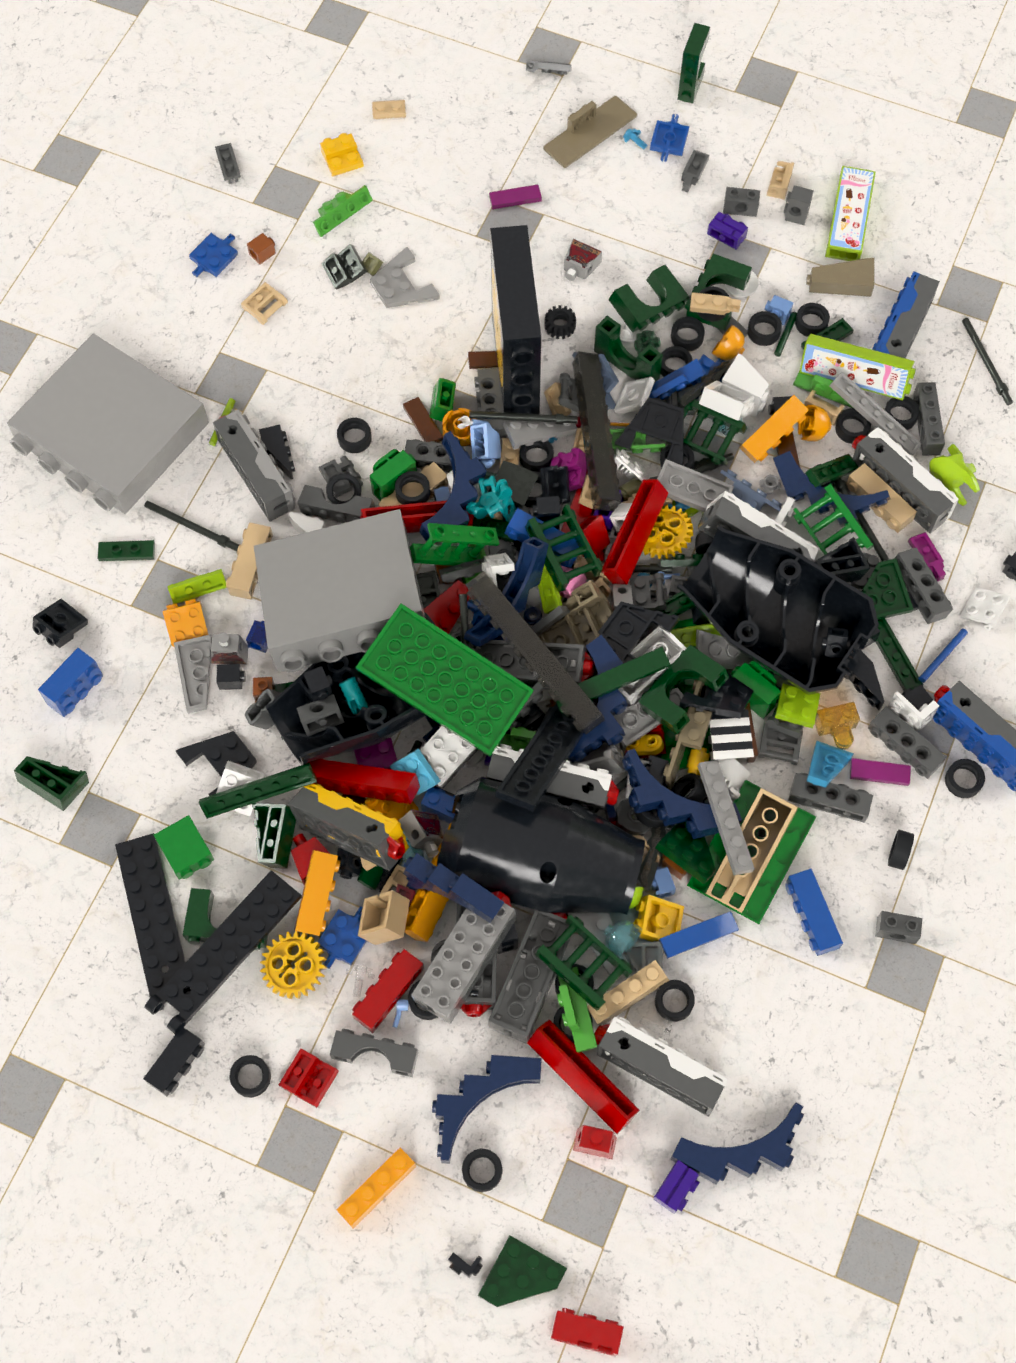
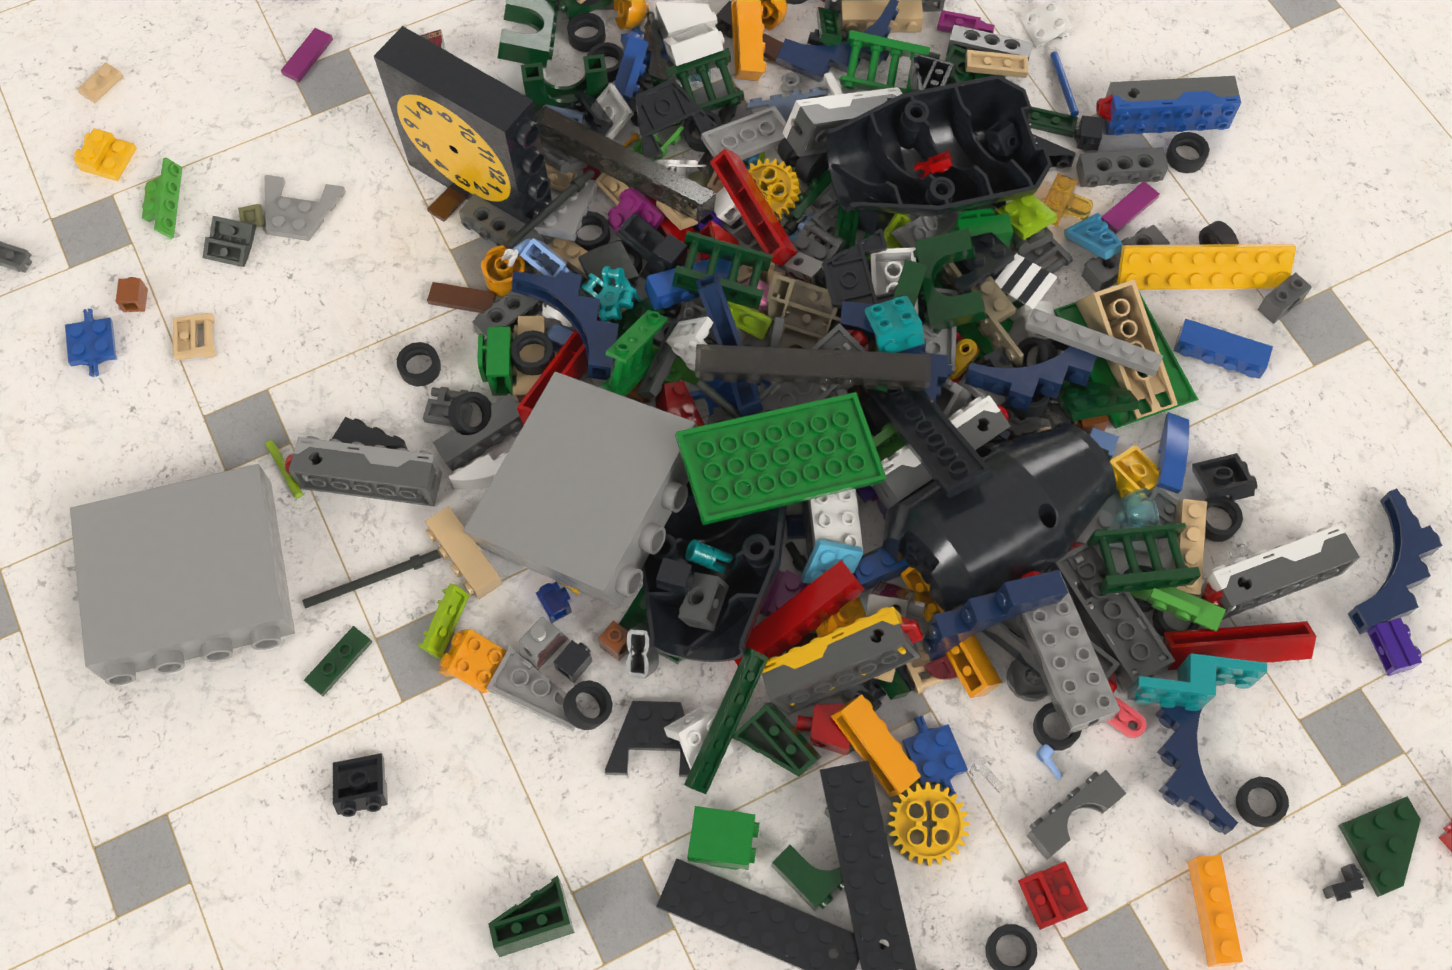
camera: 50 degrees left, 0 degrees up
blue brick [38,648,103,717] -> none
red brick [352,949,424,1033] -> none
tan piece [358,890,410,945] -> none
green brick [429,378,456,422] -> none
red torso [573,1125,617,1160] -> none
clear green brick [634,330,661,355] -> none
yellow brick [687,748,710,776] -> none
white bracket [888,691,939,732] -> none
none -> black tyre [563,680,613,730]
none -> black hinge [570,91,613,138]
none -> teal bracket [865,296,925,357]
none -> red plate [914,150,953,177]
none -> tan plate [965,50,1028,78]
none -> coral plate [1106,697,1147,738]
none -> yellow plate [1117,244,1296,290]
none -> teal bracket [1127,654,1267,711]
none -> black plate [1192,453,1258,501]

